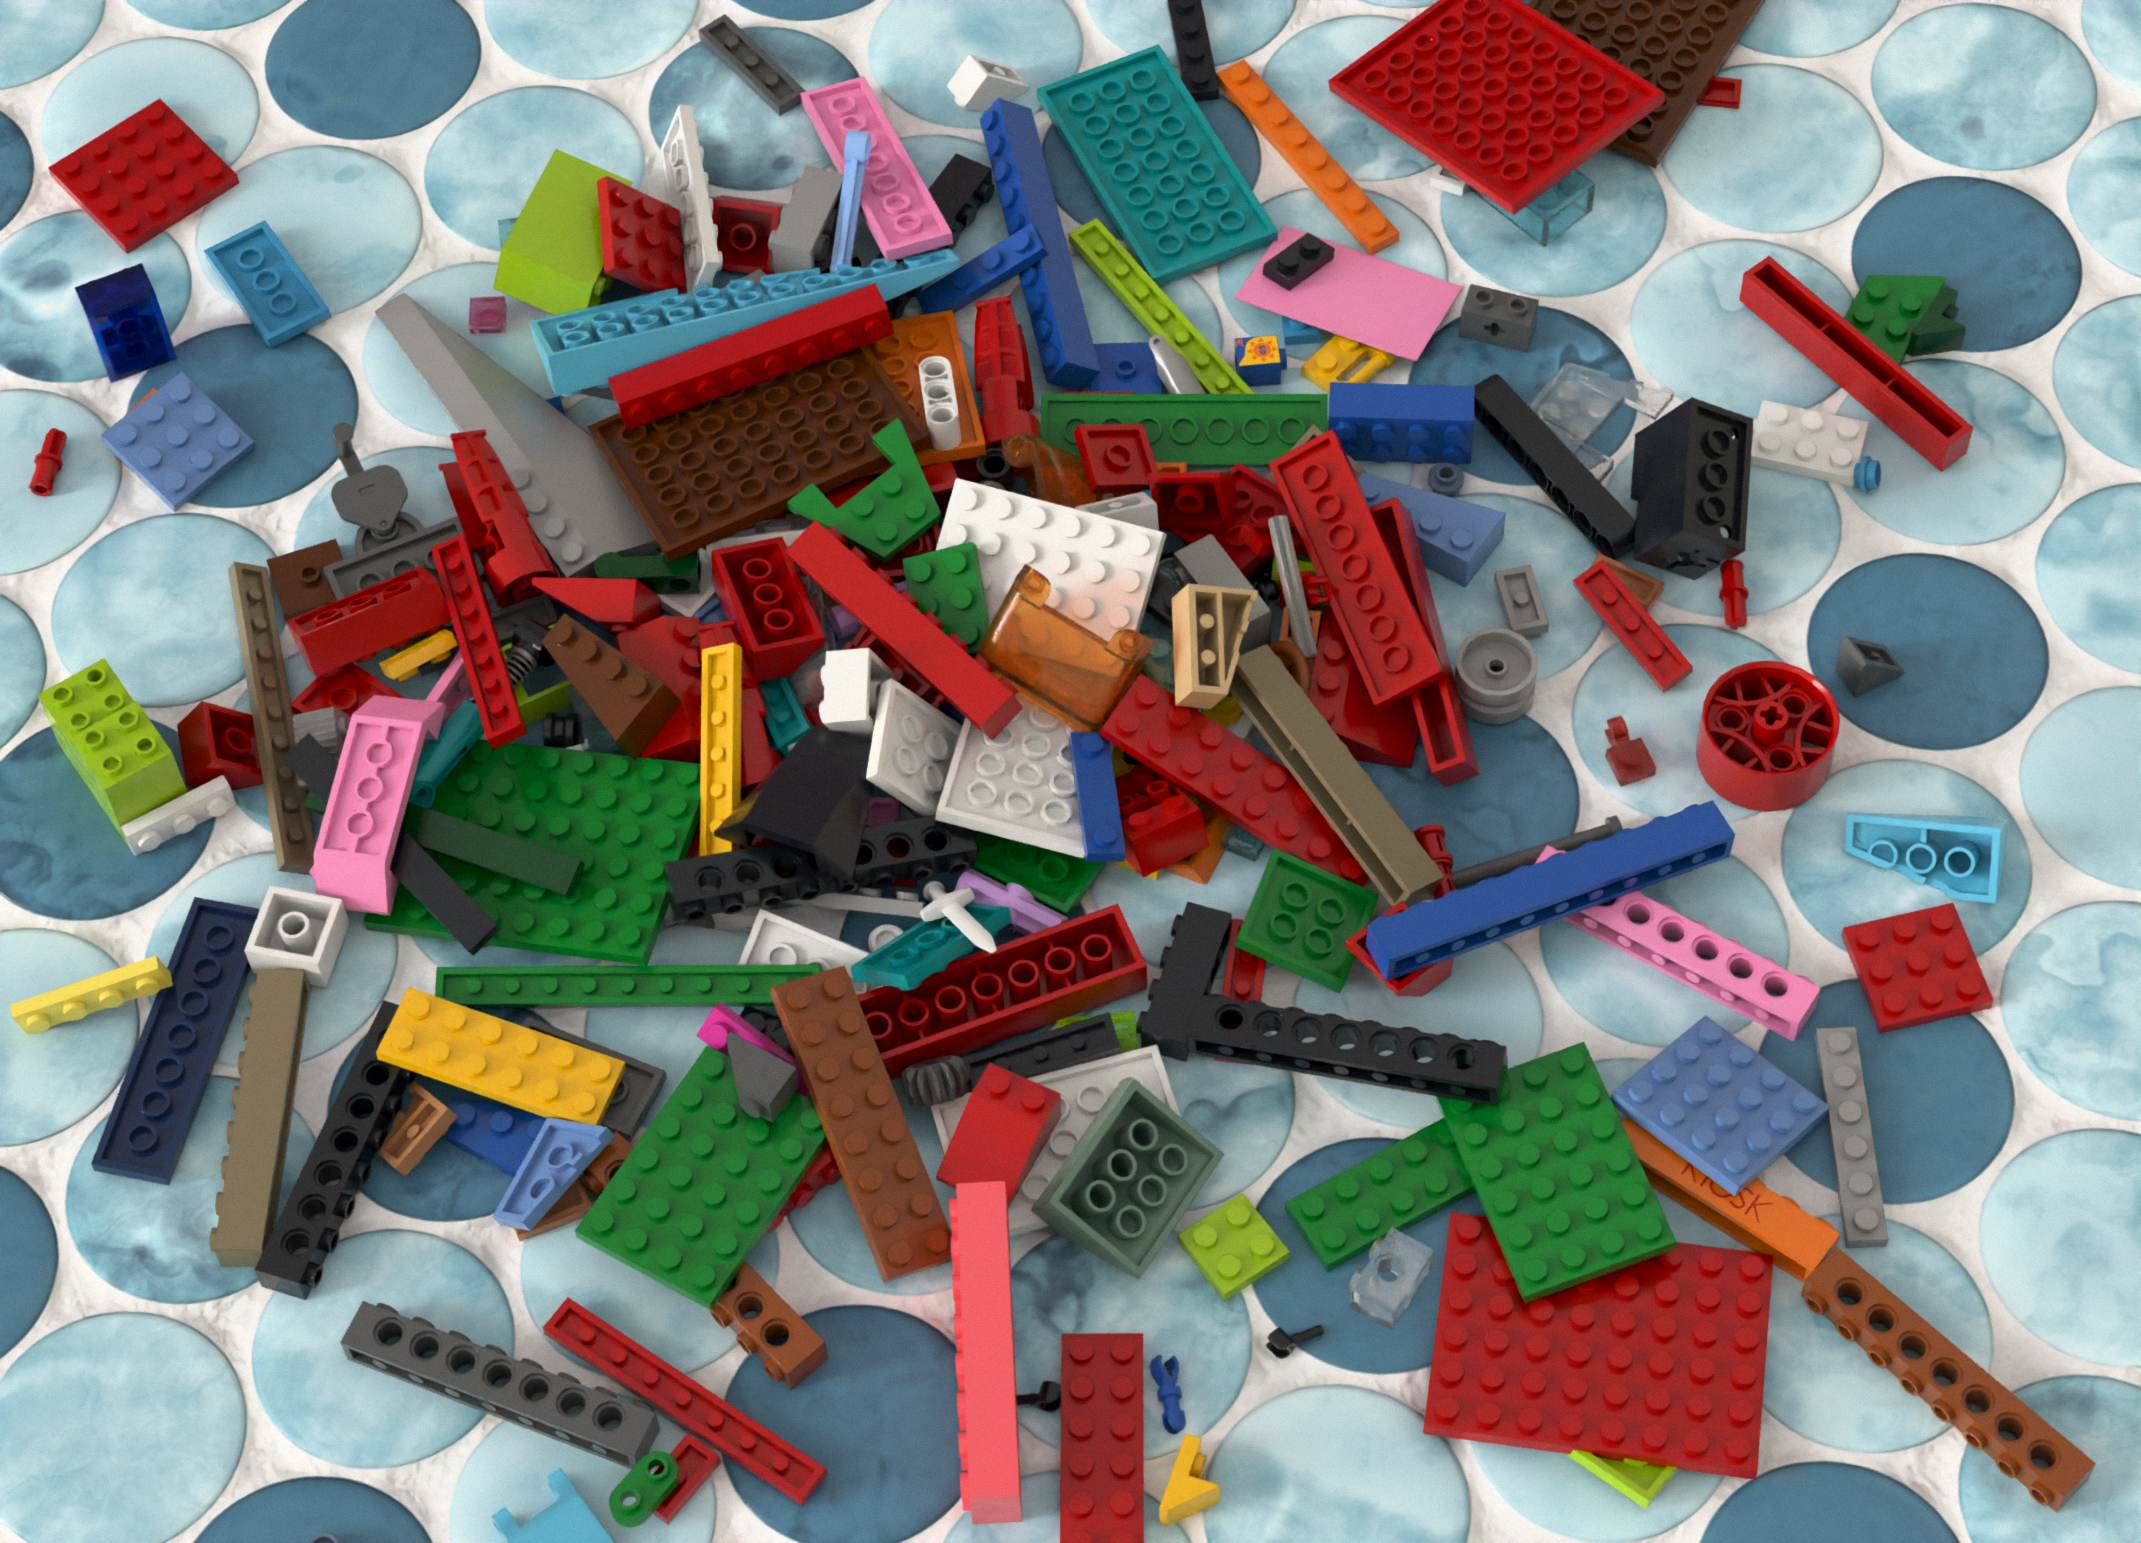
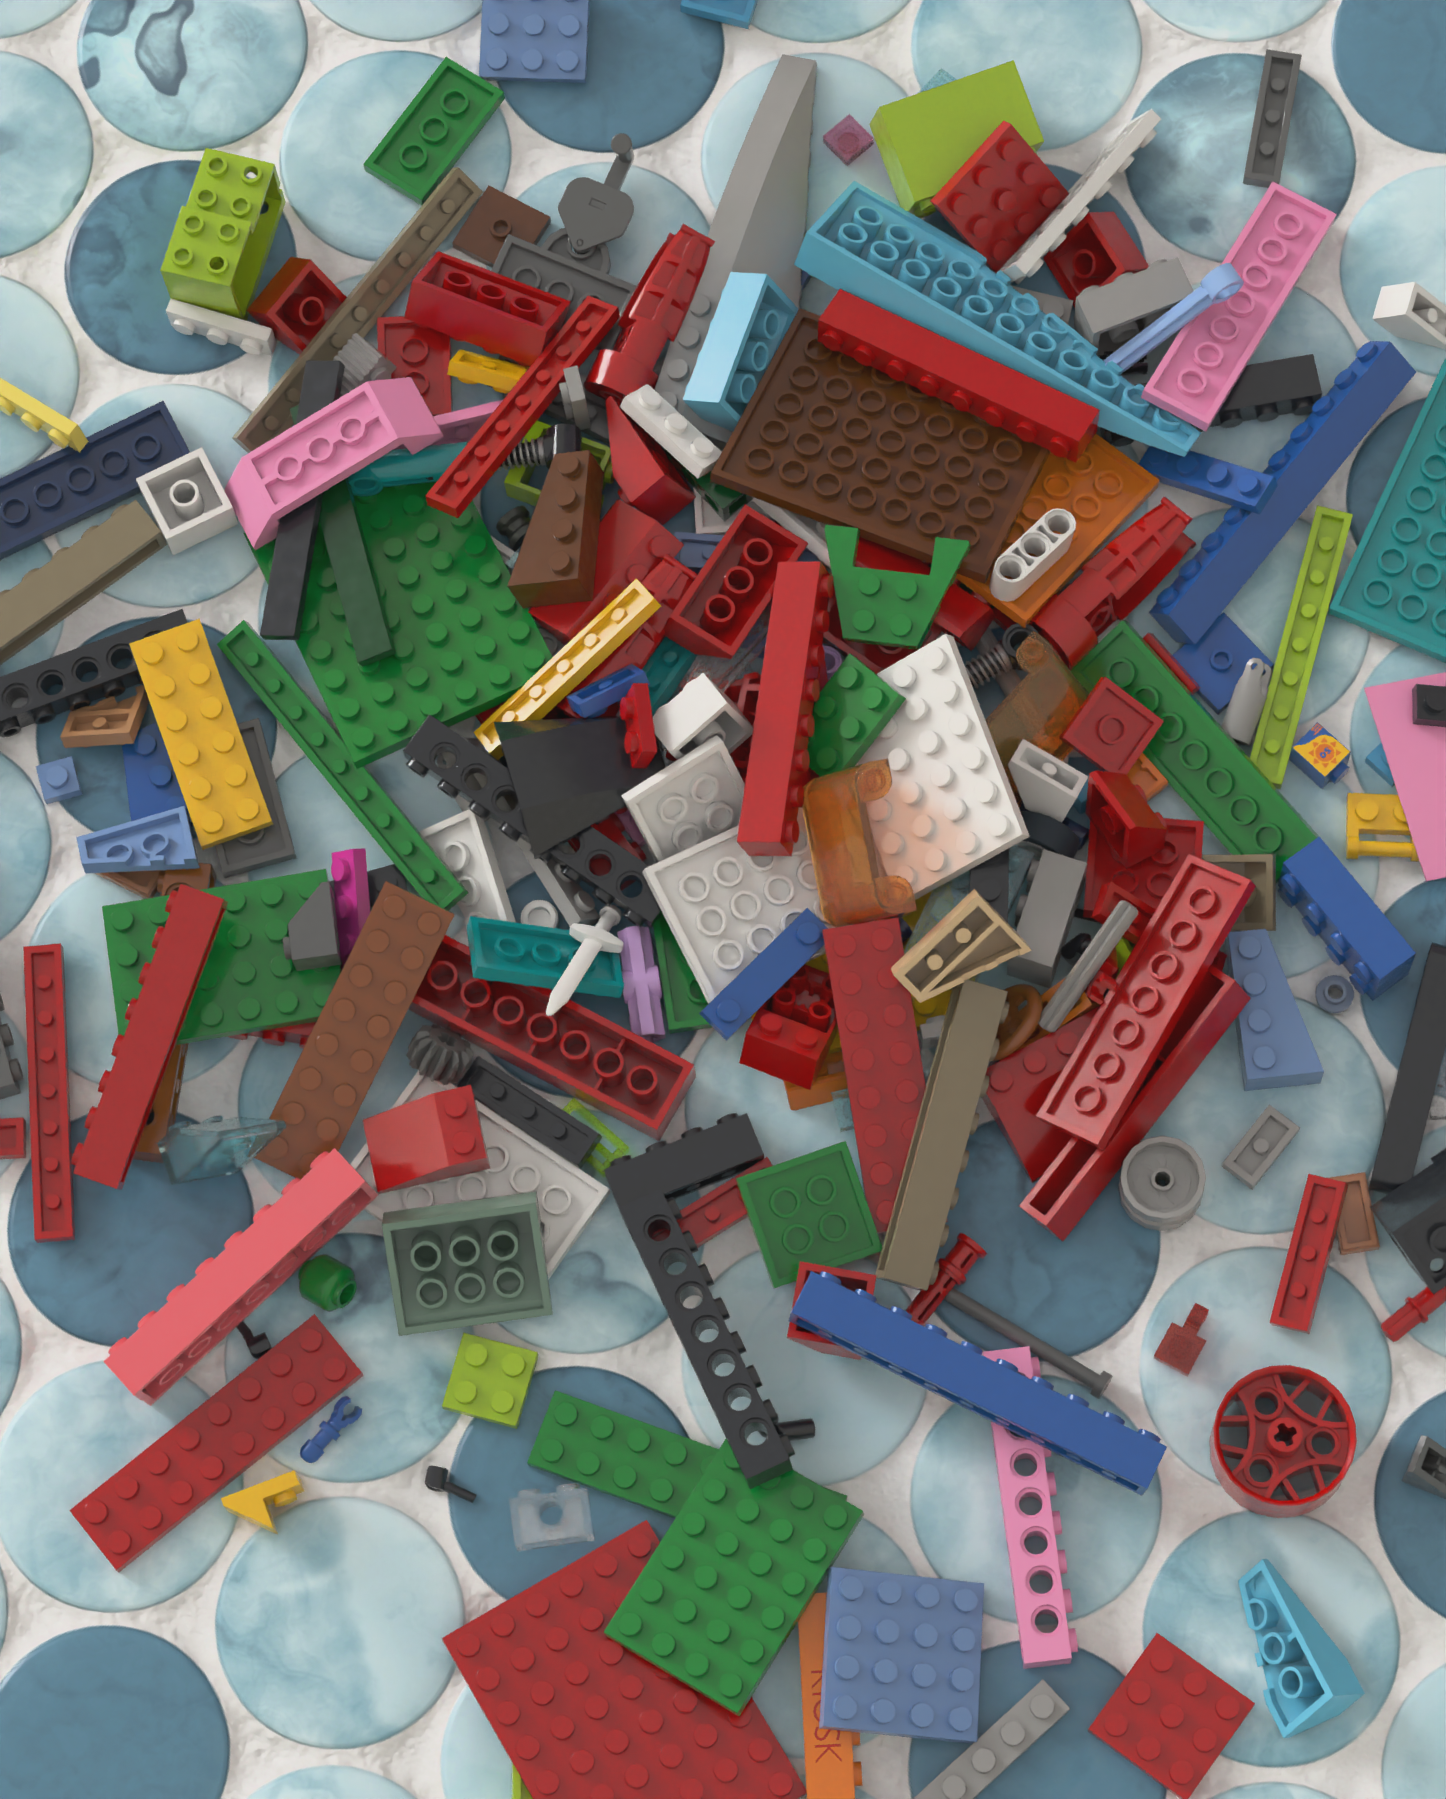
camera: 55 degrees right, 15 degrees up
none -> medium blue plate [36,756,83,804]
none -> red brick [71,884,228,1190]
none -> clear light blue slope [157,1115,287,1185]
none -> green head [298,1254,357,1311]
none -> green plate [363,57,505,206]
none -> light grey plate [559,366,591,430]
none -> blue plate [566,663,650,718]
none -> white plate [620,384,722,479]
none -> red plate [620,683,657,768]
none -> medium azure slope [683,272,799,432]

